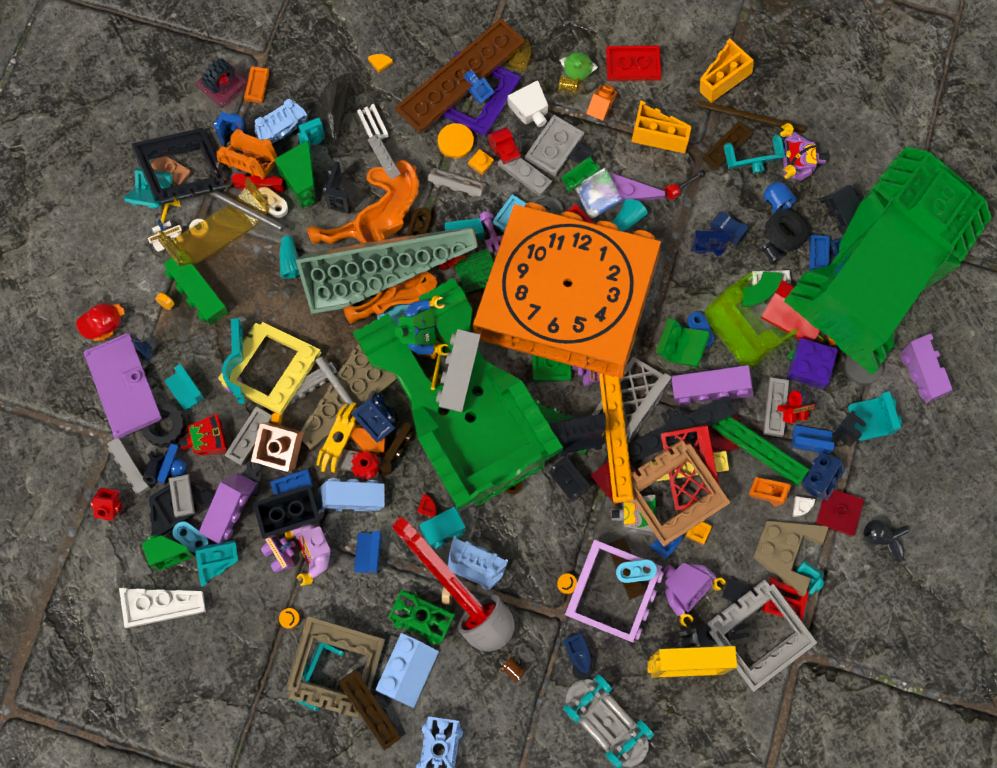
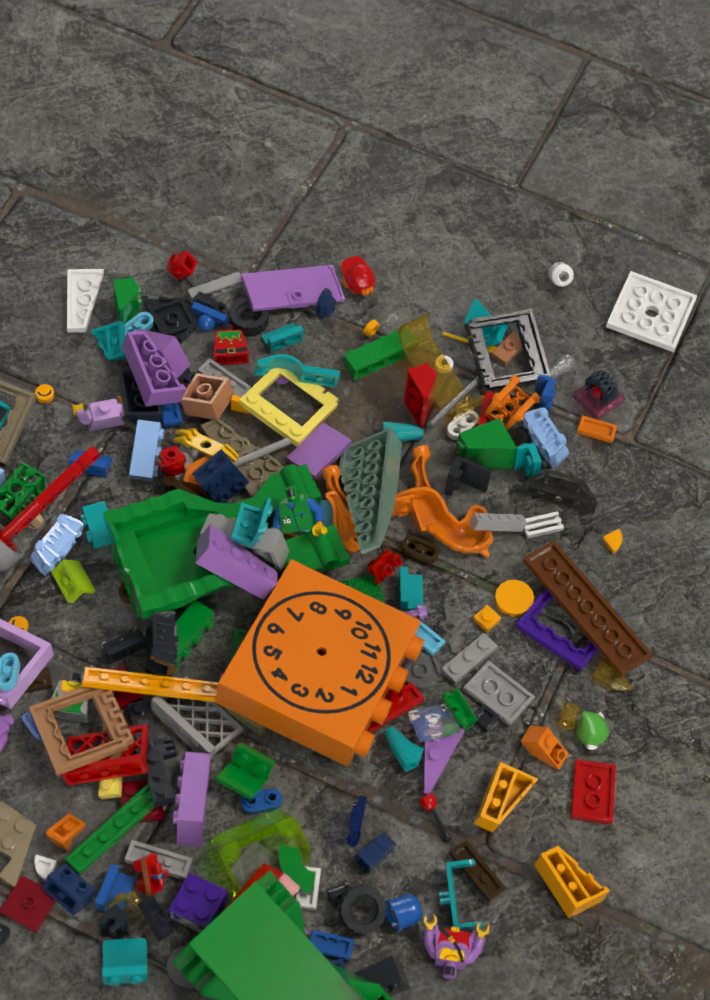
camera: 95 degrees right, 15 degrees down
white hips [148,219,184,252] -> none
light grey tile [169,475,195,518] -> none
medium lavender hips [261,536,296,572] -> none
light grey piece [289,362,338,405] -> none
light grey plate [428,168,486,197] -> none
blue plate [463,71,494,104] -> none
red brick [488,127,520,165] -> none
white torso [507,81,548,127] -> none
light orange tile [685,522,712,545] -> none
dark brown bar [698,100,805,133] -> none
none -> lime panel [51,559,95,603]
none -> clear yellow bracket [107,890,143,916]
none -> medium lavender wedge [122,331,186,406]
none -> black plate [137,894,174,942]
none -> medium lavender wedge [196,524,277,600]
none -> teal bracket [230,497,273,548]
none -> medium lavender tile [286,422,352,480]
none -> red slope [403,362,437,428]
none -> white head [548,262,574,287]
none -> clear cone [549,353,576,379]
none -> white piece [606,271,697,352]

